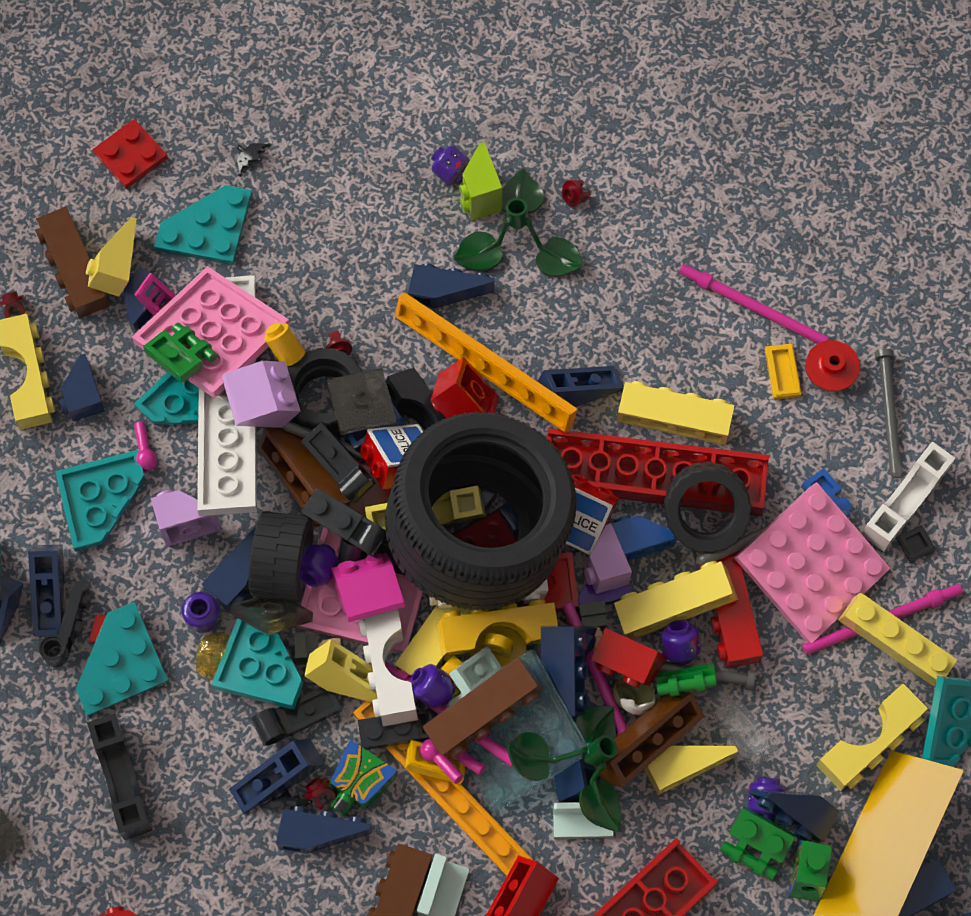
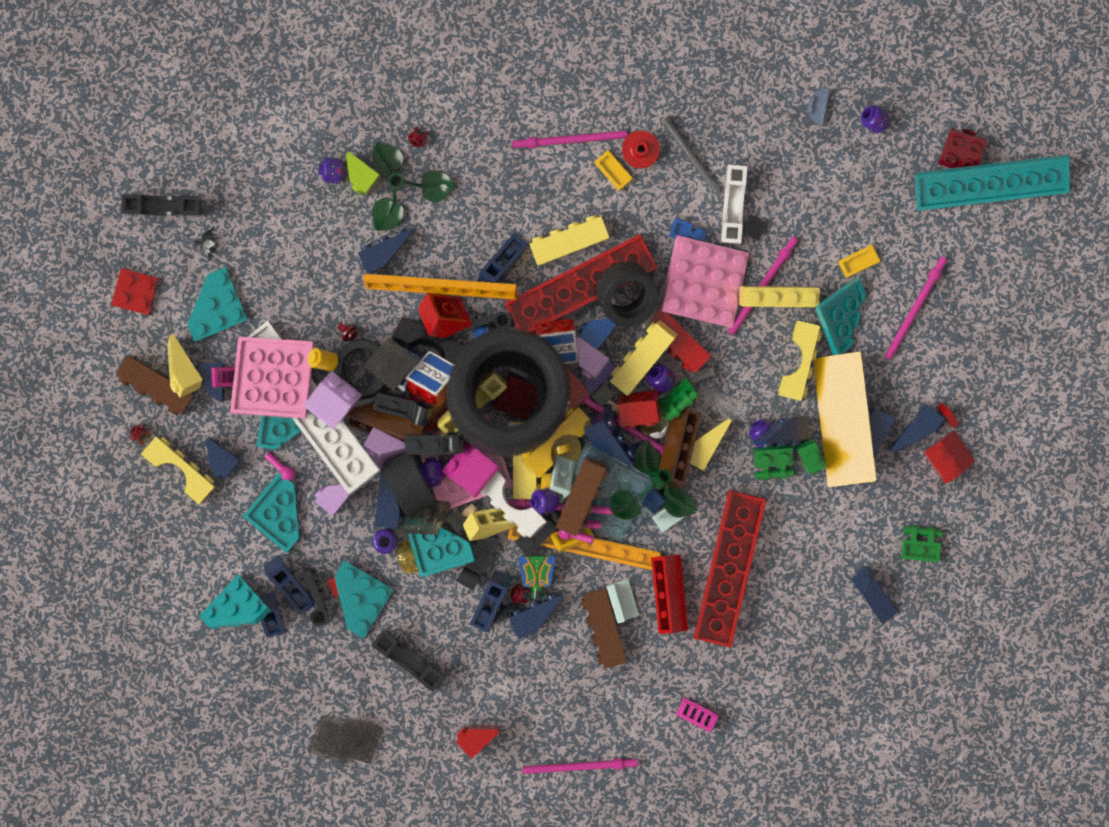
camera: 30 degrees left, 20 degrees up
green plate [143,322,218,383] -> none
none -> black arch [121,194,202,217]
none -> lavender slope [363,427,405,469]

